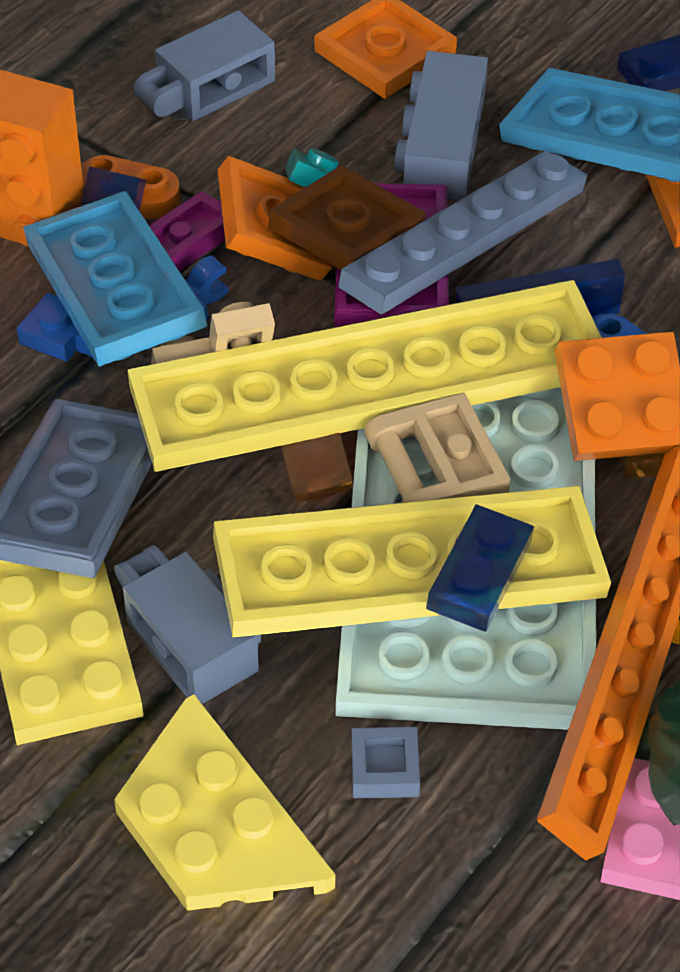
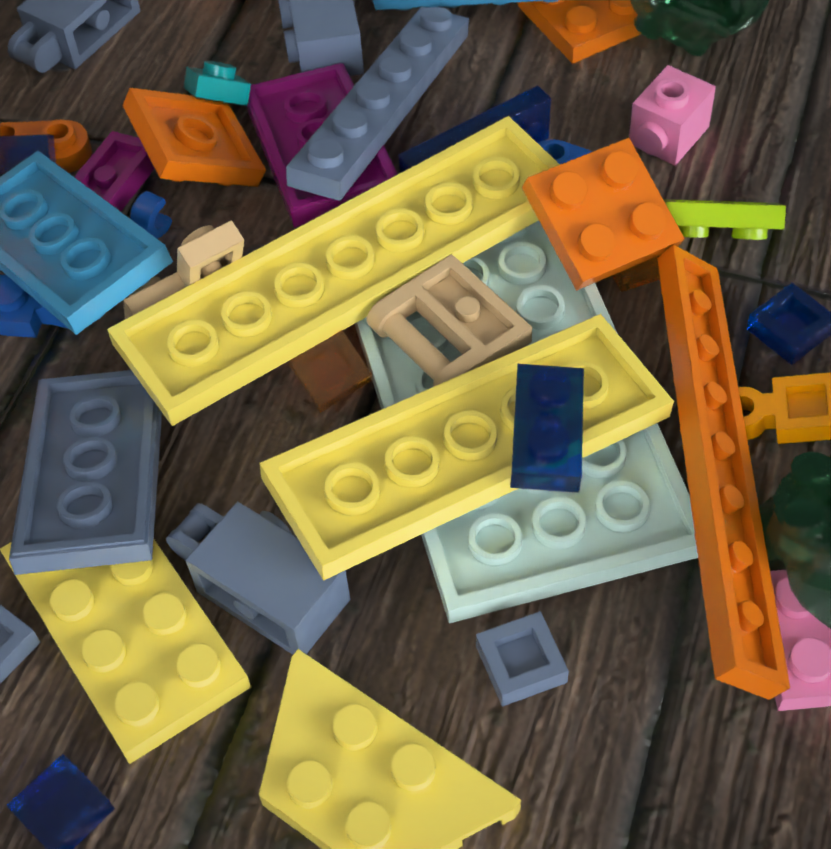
camera: 15 degrees left, 5 degrees up
reddish brown plate [268,165,426,270] -> none

